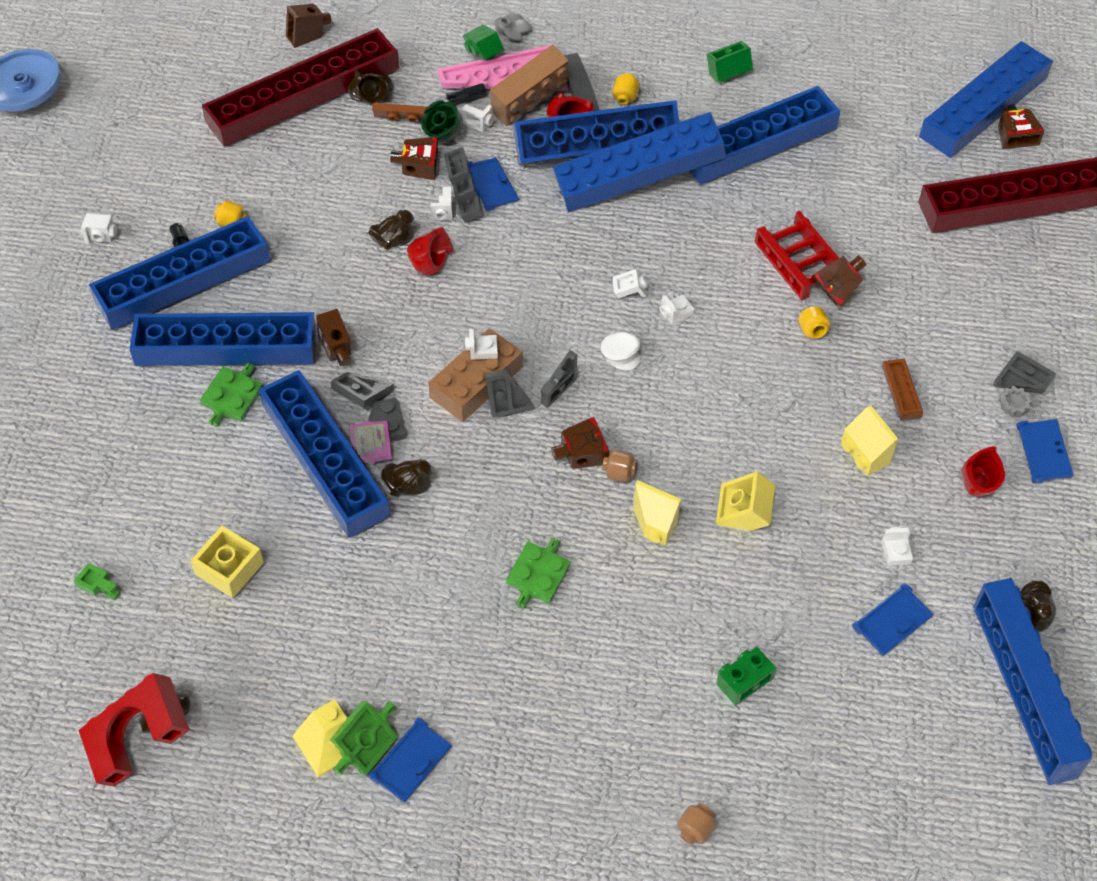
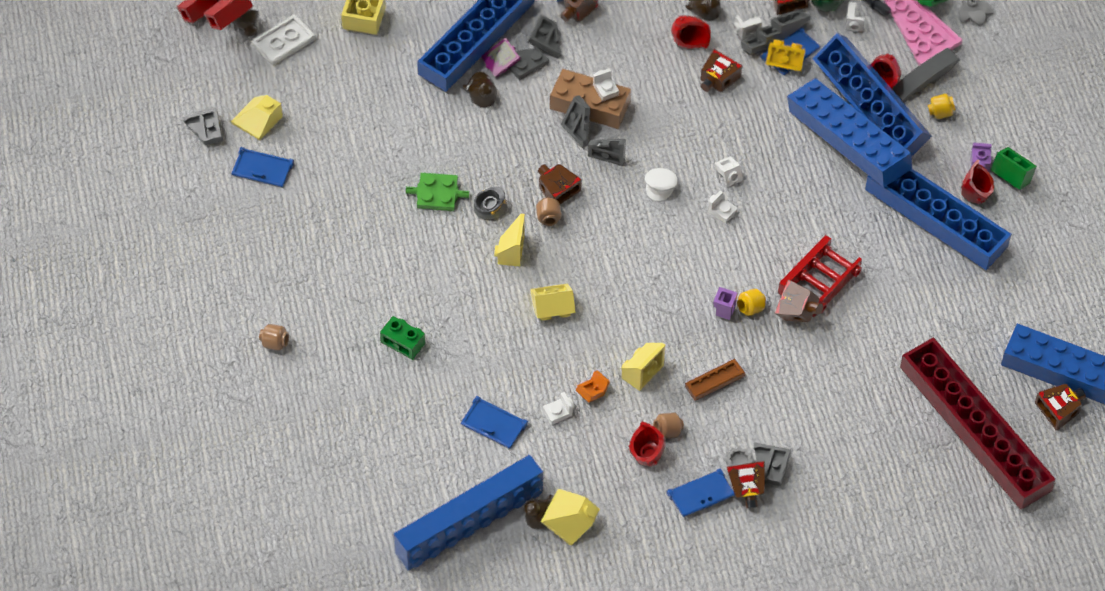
camera: 70 degrees right, 0 degrees up
bright green plate [330,701,398,776] -> none
medium nougat brick [490,45,569,127] -> none
none -> wing [182,108,223,145]
none -> white tile [251,14,316,66]
none -> dark grey piece [473,187,508,219]
none -> light yellow slope [541,489,600,545]
none -> orange bracket [575,370,610,402]
none -> medium nougat head [653,412,684,439]
none -> reddish brown torso [700,49,743,92]
none -> medium lavender brick [713,287,738,320]
none -> torso [726,461,765,509]
none -> yellow bracket [765,40,806,71]
none -> red helmet [961,159,994,204]
none -> medium lavender brick [970,143,992,172]

